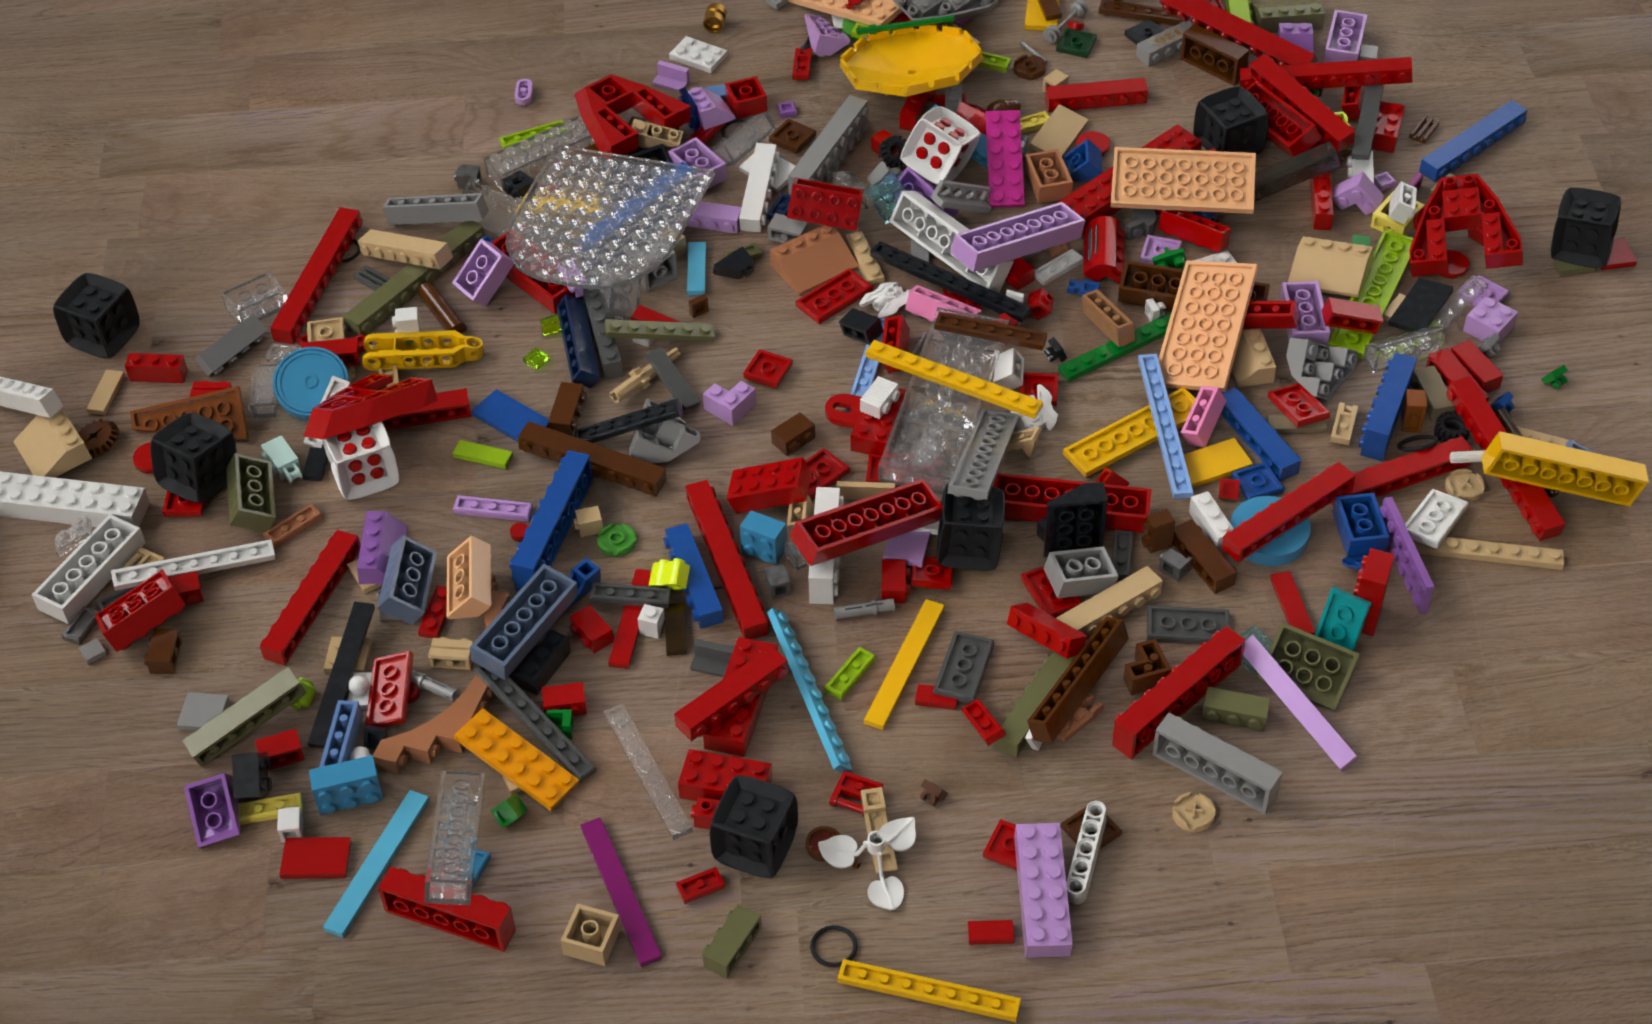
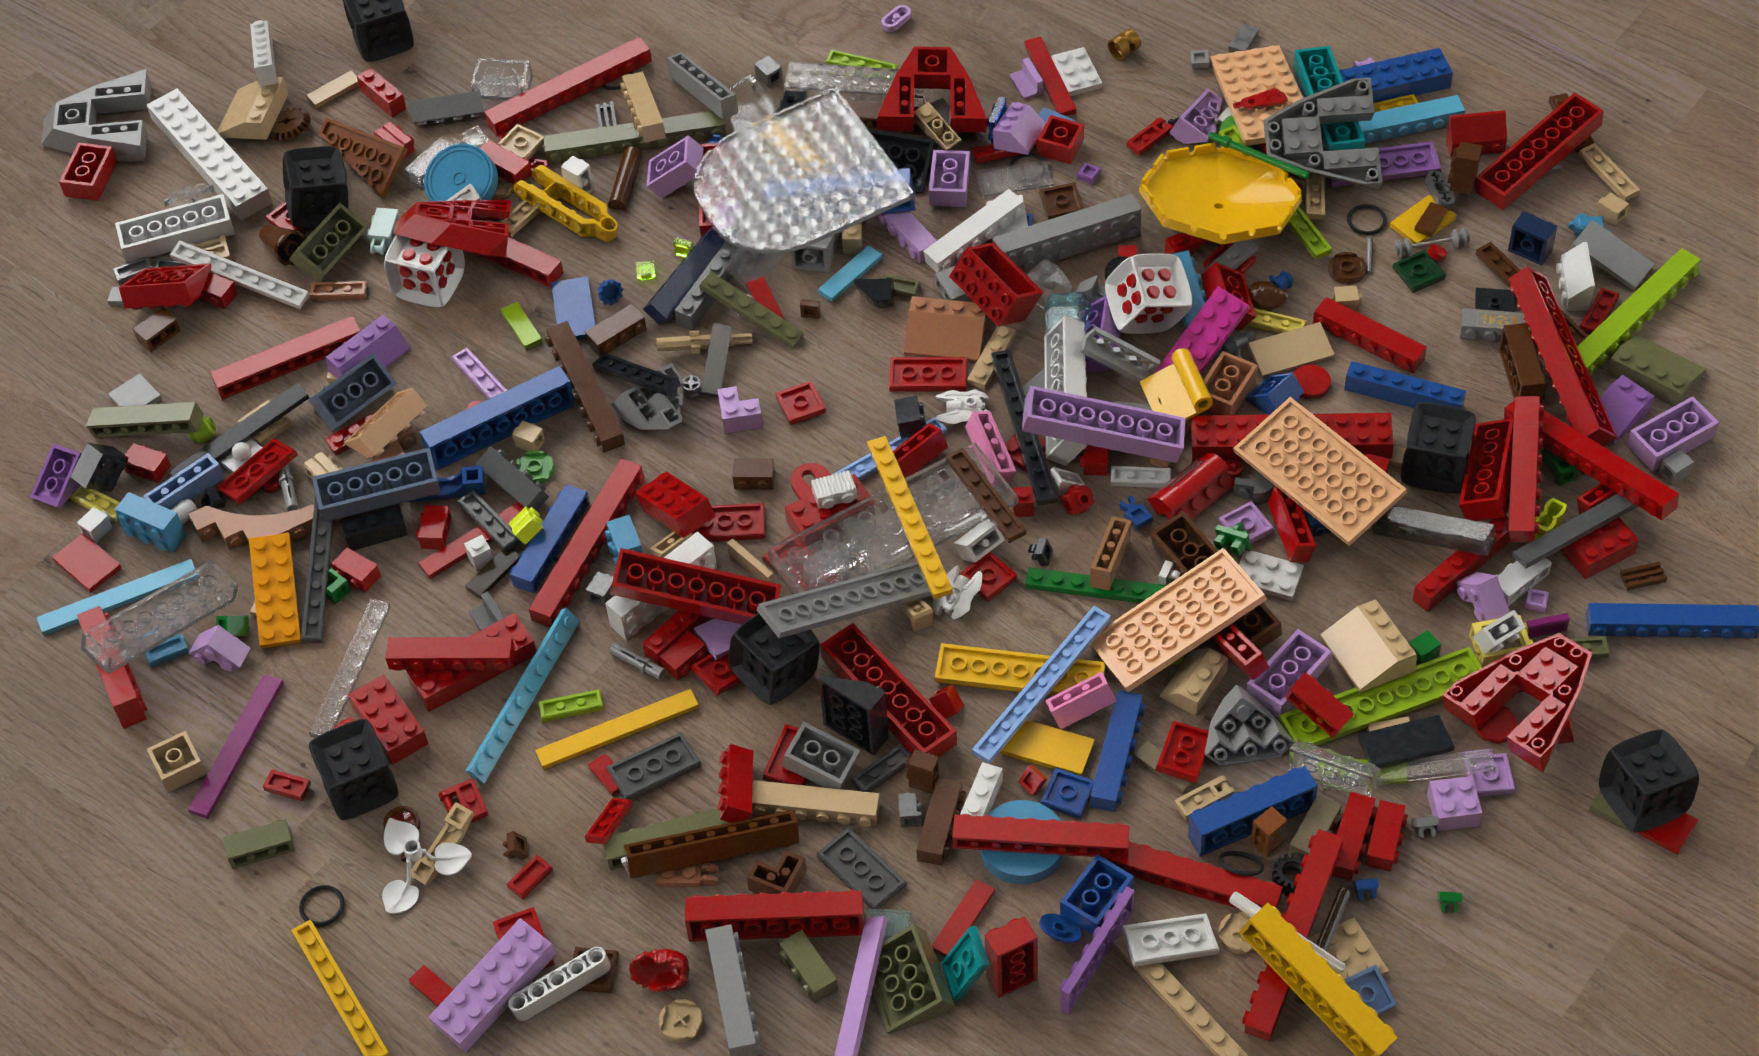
camera: 45 degrees right, 5 degrees up
none -> lavender brick [188,625,251,672]
none -> reddish brown cone [259,225,306,266]
none -> dark grey brick [476,446,550,511]
none -> red tile [507,855,553,900]
none -> blue piece [598,279,624,305]
none -> red piece [629,948,690,992]
none -> red brick [643,610,714,667]
none -> red tile [1024,37,1076,116]
none -> yellow door [1139,348,1213,421]
none -> blue brick [1269,271,1294,290]
none -> blue brick [1344,361,1466,409]
none -> black tyre [1347,204,1387,235]

